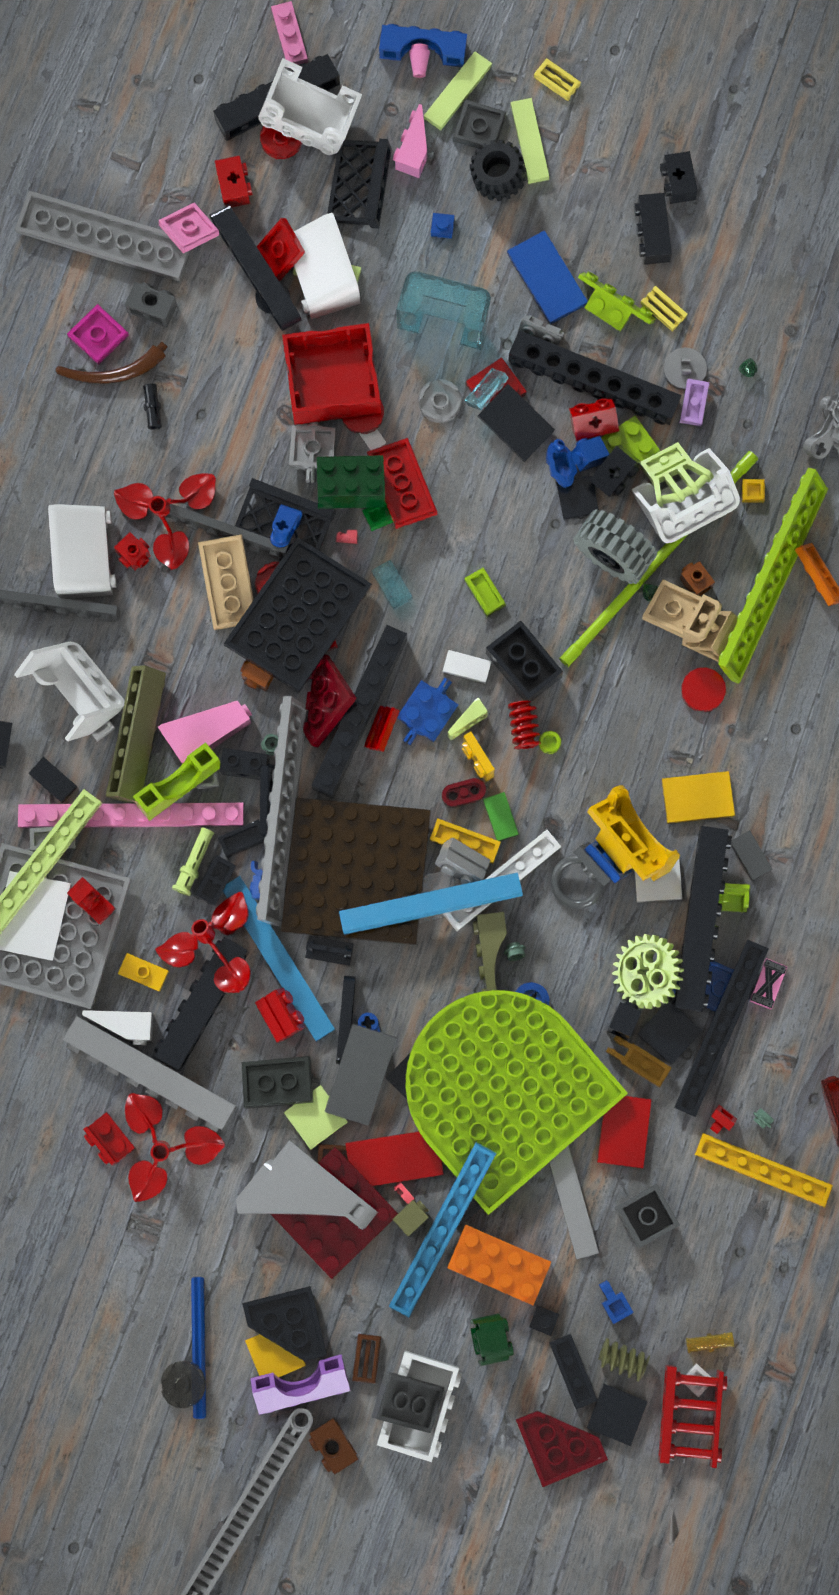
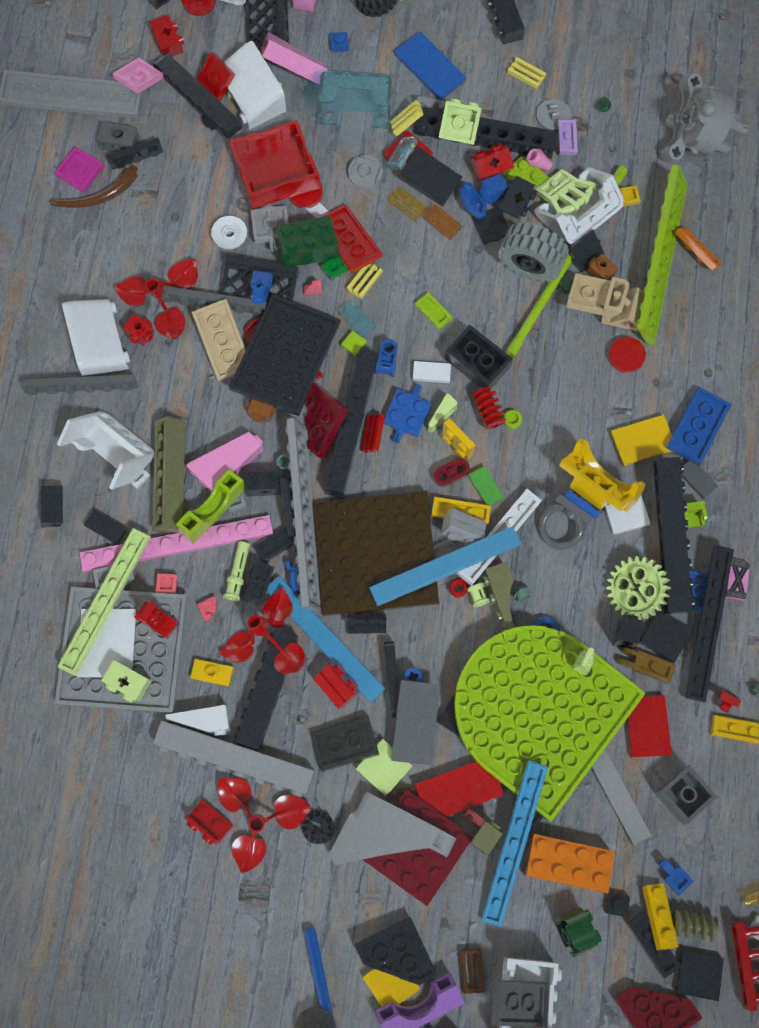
camera: 15 degrees left, 5 degrees down
black pin [143,383,162,430] -> none
lime bracket [578,271,656,331] -> none
none -> yellowish green brick [101,660,152,703]
none -> black plate [108,138,163,170]
none -> coral plate [156,574,178,594]
none -> coral tile [197,596,217,622]
none -> white dish [211,216,247,249]
none -> bright pink slope [261,32,329,85]
none -> black gear [302,811,334,844]
none -> lime tile [341,331,367,357]
none -> light yellow tile [347,264,383,300]
none -> blue piece [375,339,397,377]
none -> clear yellow tile [388,186,427,222]
none -> light yellow tile [390,100,423,136]
none -> clear orange tile [423,204,462,240]
none -> yellowish green plate [439,99,482,145]
none -> red plate [448,578,468,598]
none -> yellowish green bush [467,583,490,608]
none -> bright pink cone [527,149,552,171]
none -> black piece [568,229,605,273]
none -> yellowish green slope [572,647,595,675]
none -> yellow plate [642,884,679,951]
none -> blue tile [666,386,732,466]

